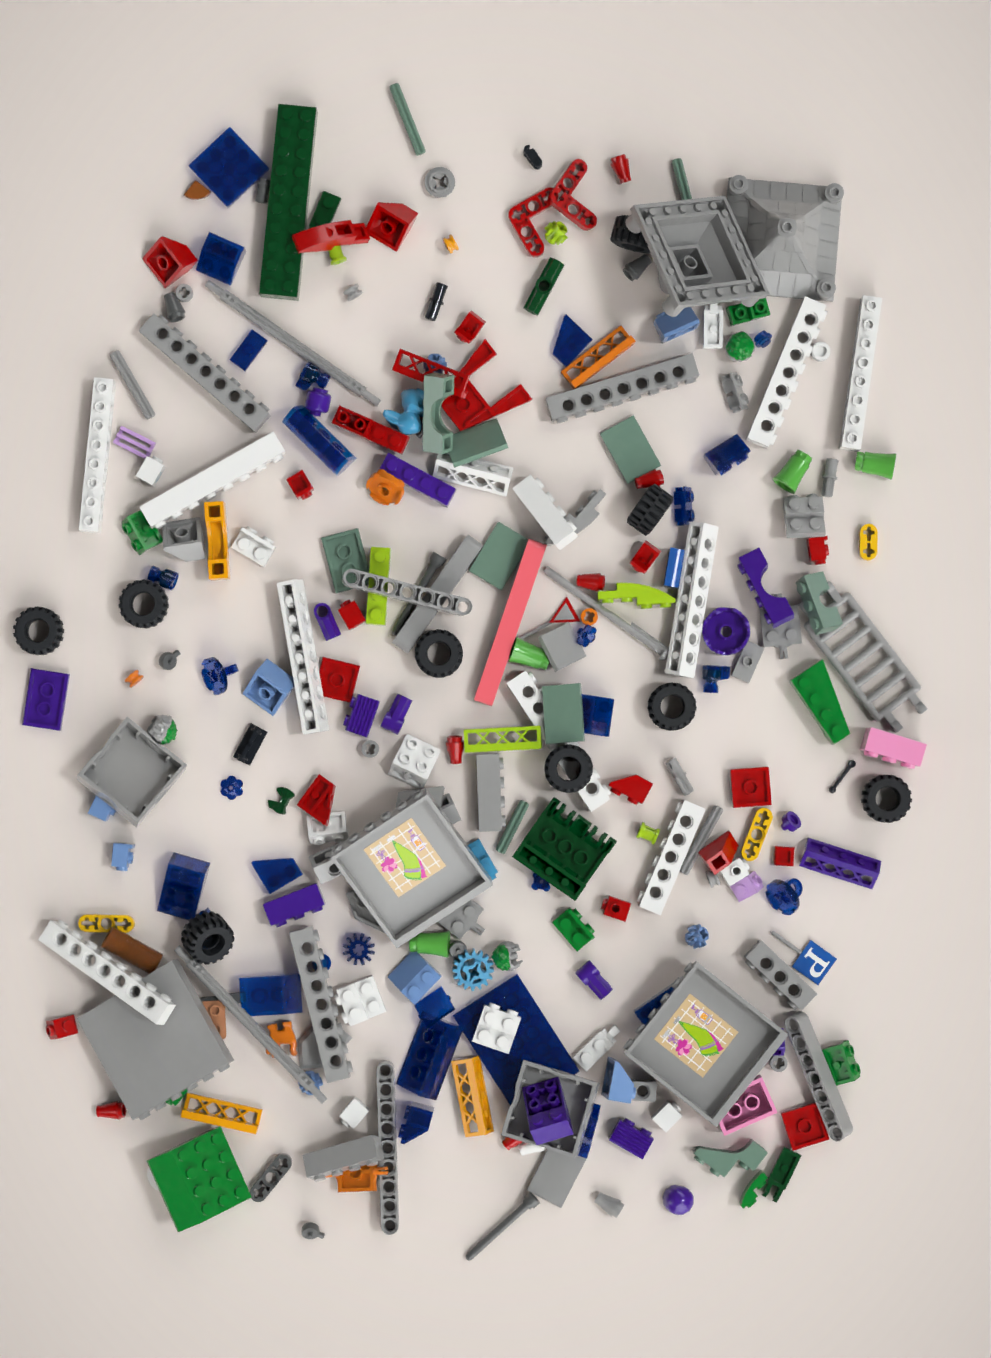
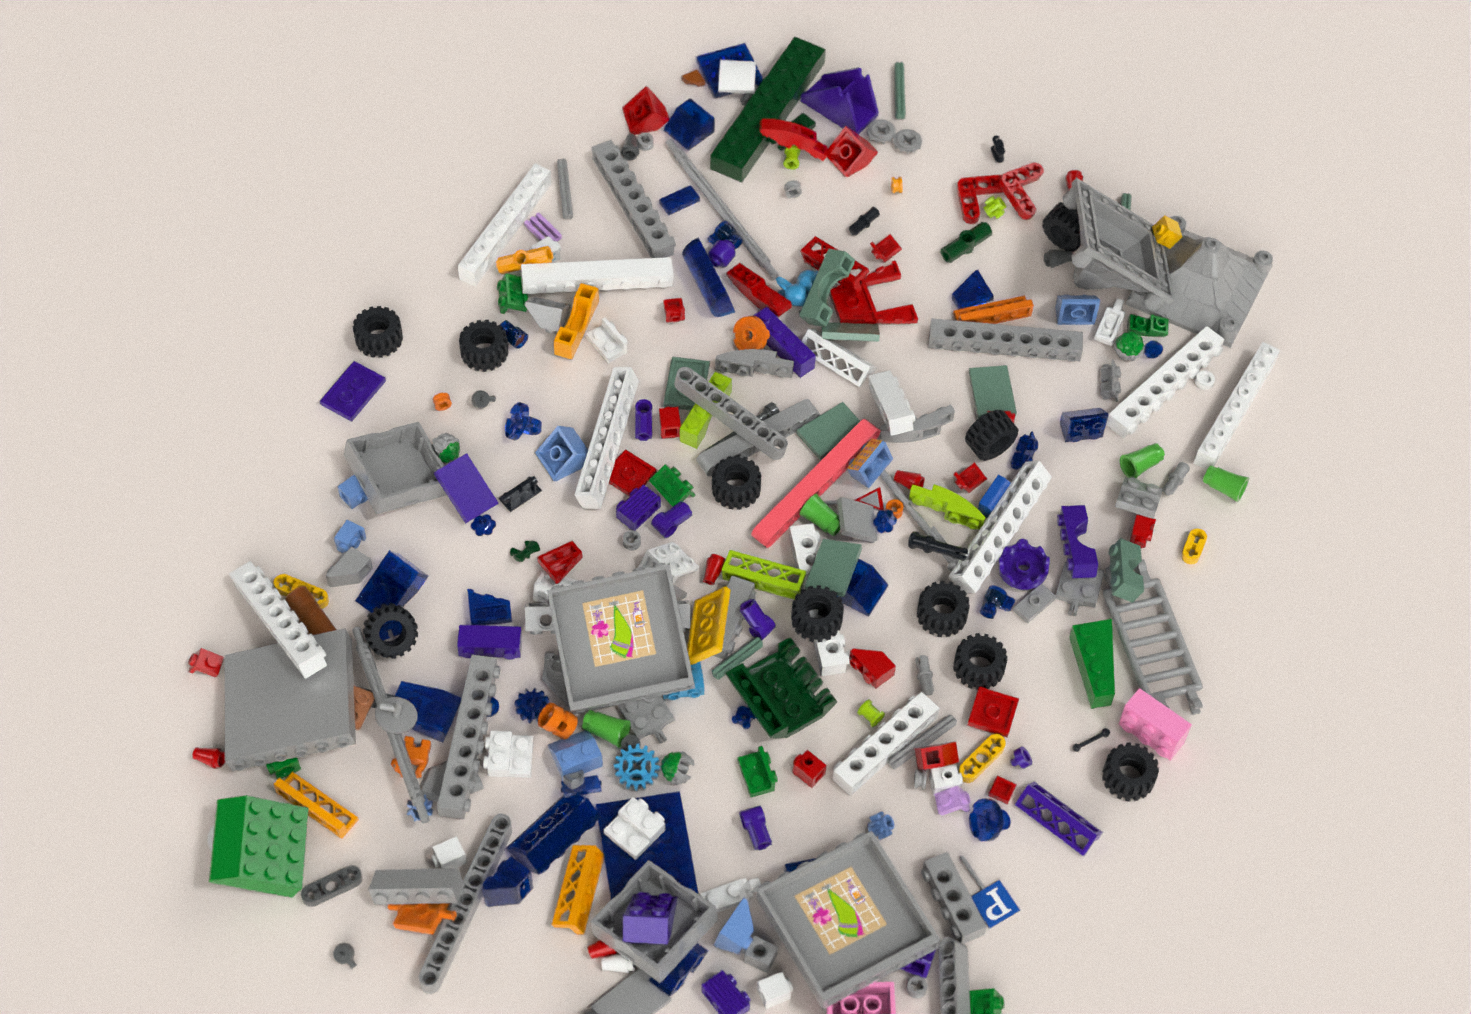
camera: 20 degrees right, 30 degrees down
none -> light grey slope [326,547,373,587]
none -> light grey shield [375,697,417,734]
none -> dark purple tile [433,453,499,524]
none -> light orange piece [496,246,553,274]
none -> orange wheel [538,702,578,740]
none -> light grey tile [563,770,585,789]
none -> green bracket [649,464,696,507]
none -> yellow tile [687,586,731,665]
none -> light grey slope [715,349,794,378]
none -> white slope [718,60,756,94]
none -> dark purple piece [739,599,776,641]
none -> dark purple ladder [801,67,879,134]
none -> medium blue slope [847,439,893,488]
none -> light grey gear [867,119,896,144]
none -> black pin [908,531,968,561]
none -> black tyre [953,633,1008,690]
none -> yellow brick [1152,215,1182,249]

